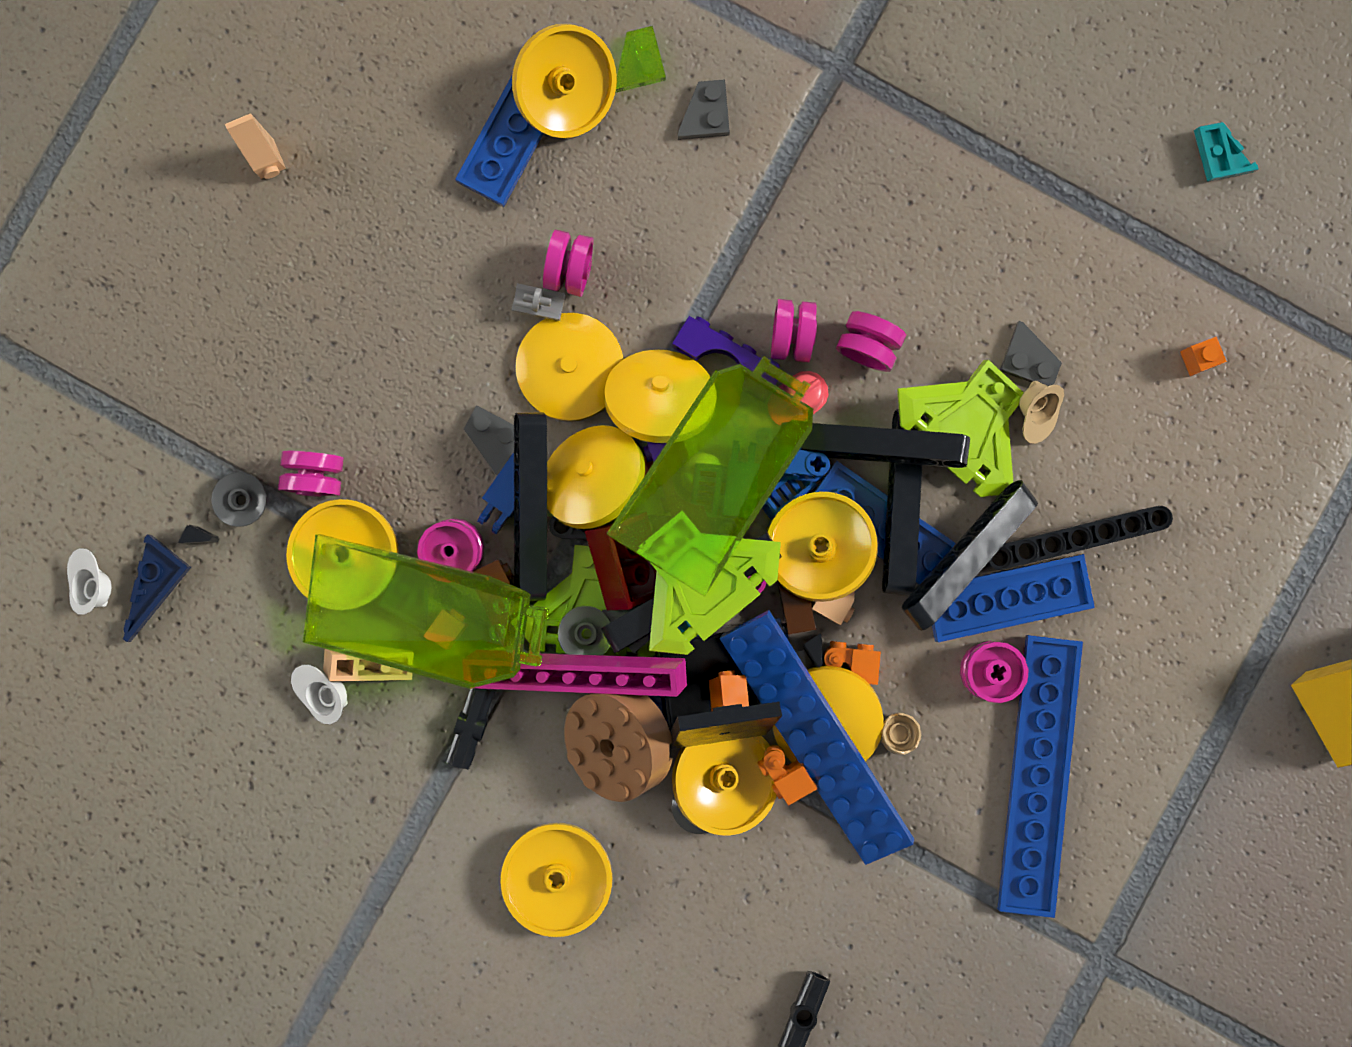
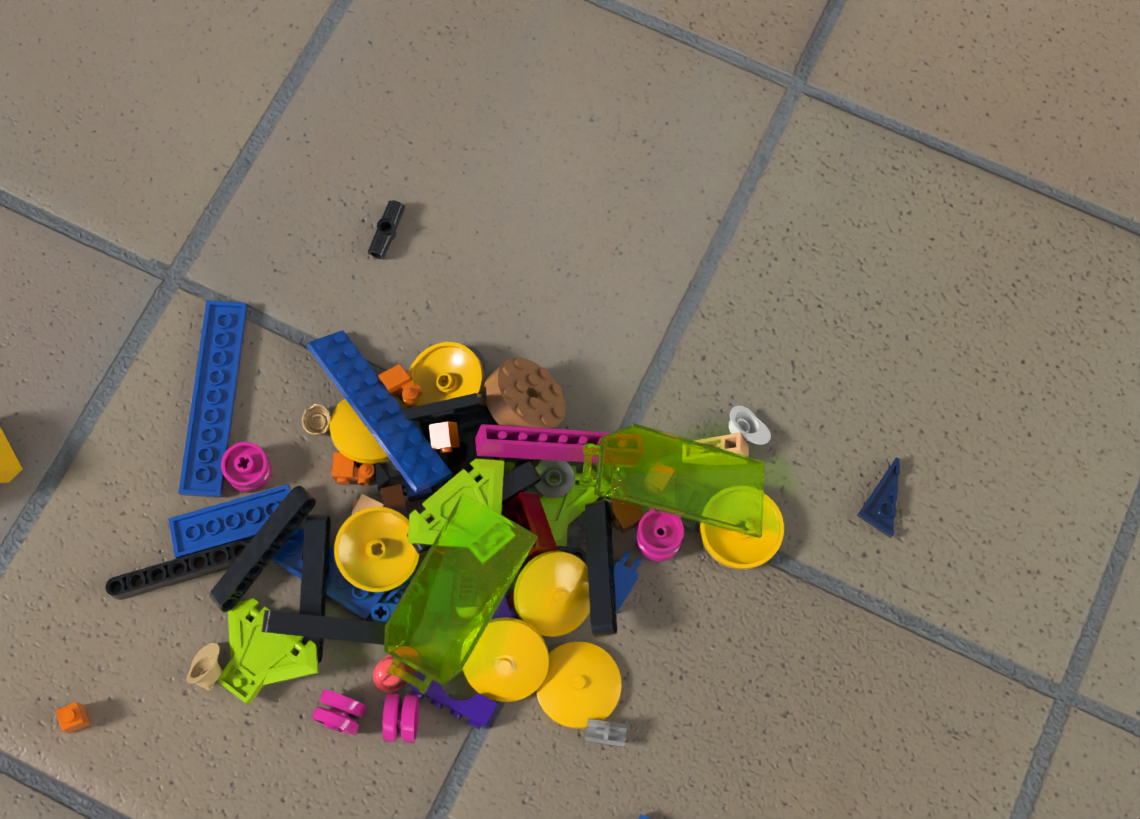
camera: 175 degrees right, 15 degrees down
white piece [67,548,112,615] -> none
black slope [178,525,219,544] -> none
dark grey dish [211,472,267,527] -> none
dark pink wheel [278,451,344,497] -> none
black piece [446,688,495,770] -> none
dark grey wing [464,405,514,475] -> none
yellow dish [500,823,613,937] -> none
dark pink wheel [543,229,594,297] -> none
dark grey wing [1000,321,1062,386] -> none

